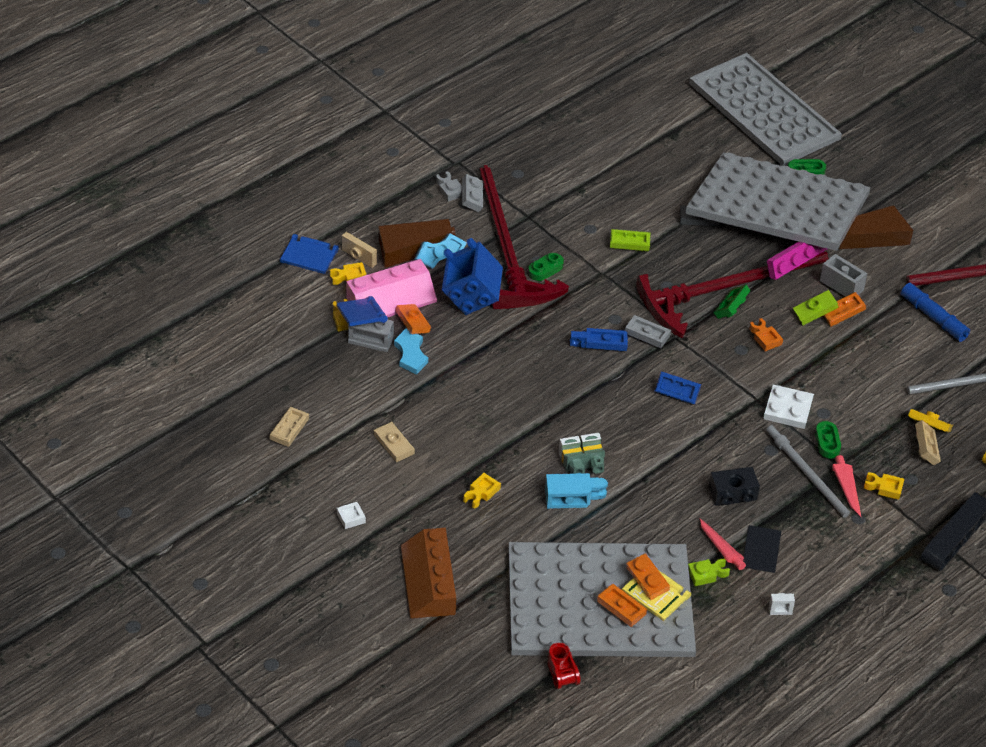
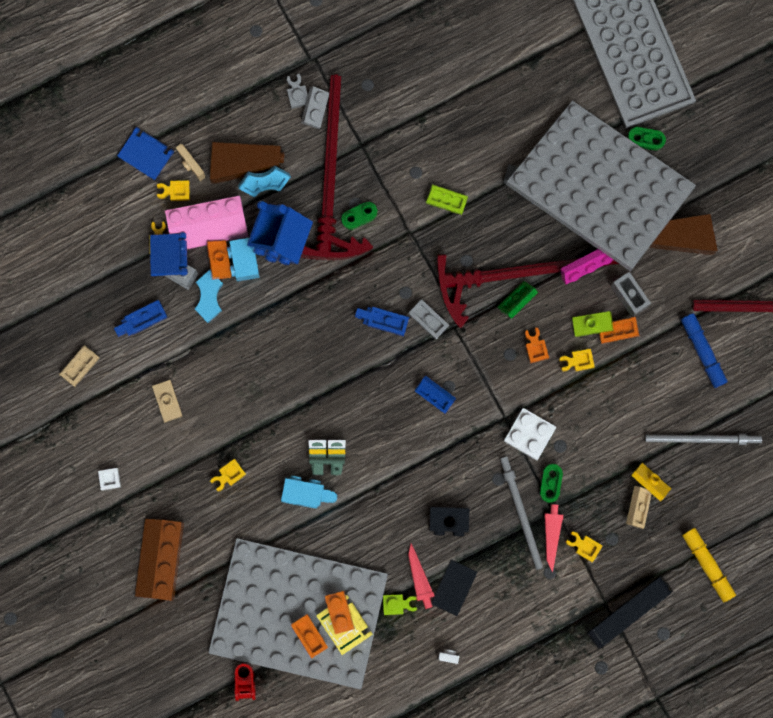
camera: 15 degrees right, 35 degrees up
none -> blue hinge [114,300,168,337]
none -> medium azure brick [227,238,260,282]
none -> yellow plate [559,349,595,372]

